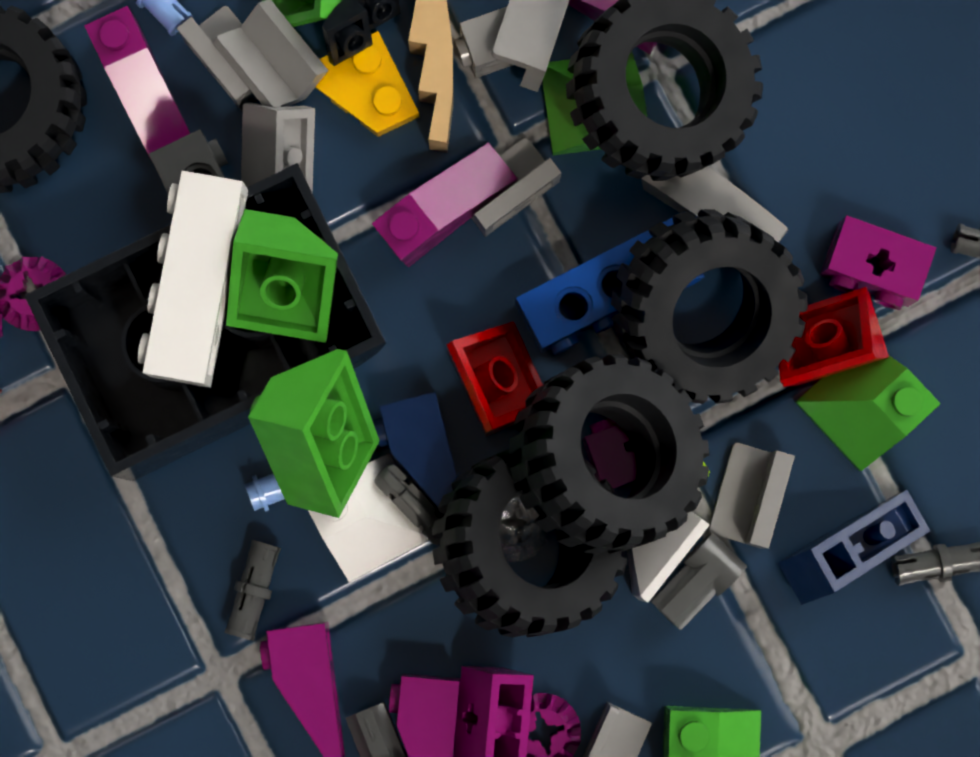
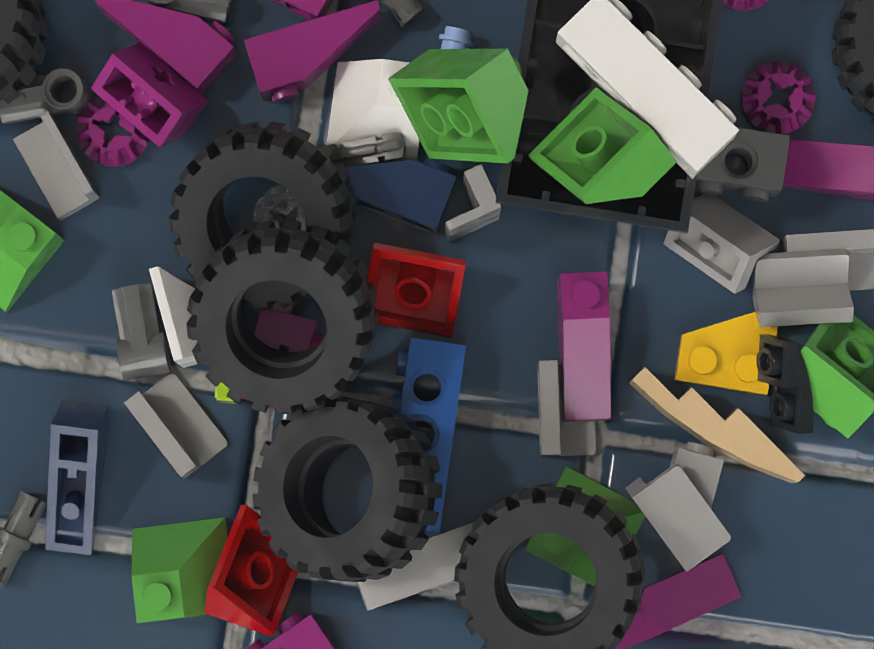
camera: 130 degrees right, 0 degrees up
none -> magenta slope [244,0,381,104]
none -> light grey panel [445,164,501,242]
none -> magenta gear [742,60,817,134]

